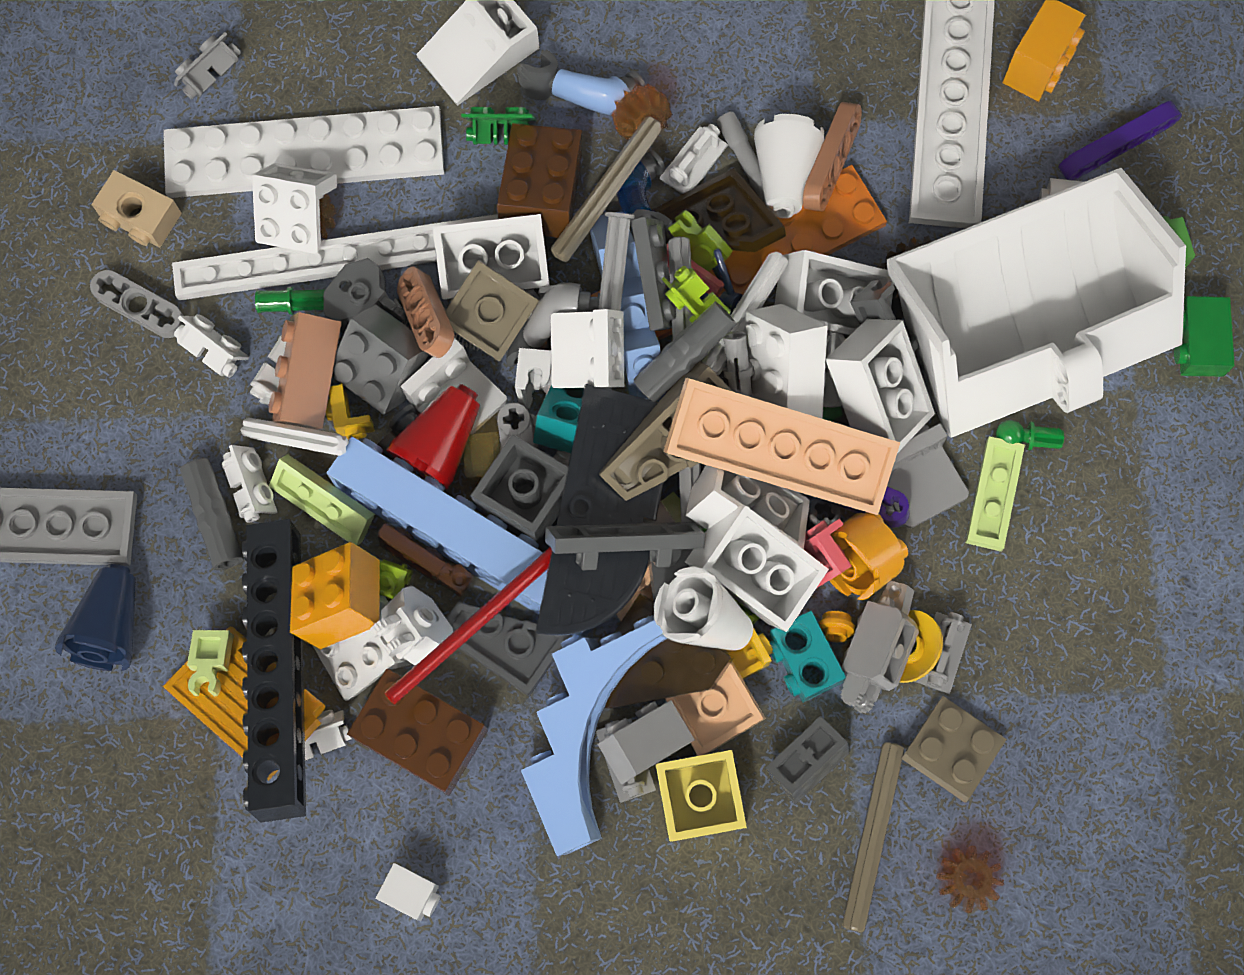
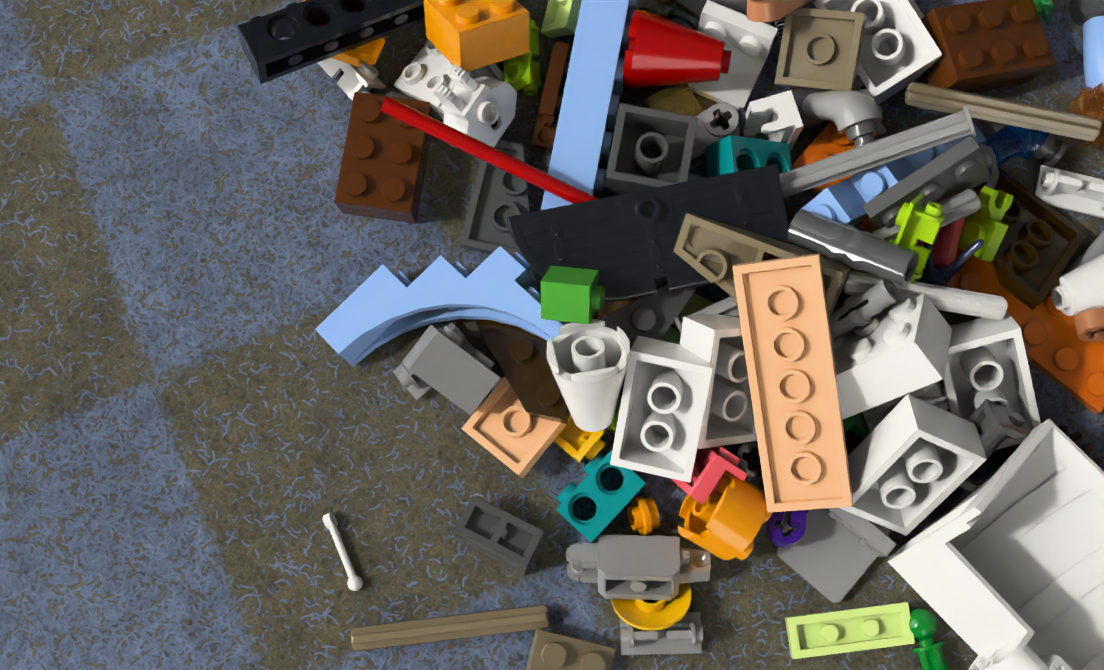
camera: 75 degrees right, 5 degrees up
white brick [375,863,441,921] -> none
dark grey hinge [545,522,705,570] -> none
white bracket [551,309,625,388] -> none
light yellow brick [656,750,747,842] -> none
none -> white hinge [323,512,363,591]
none -> bright green brick [541,265,605,324]

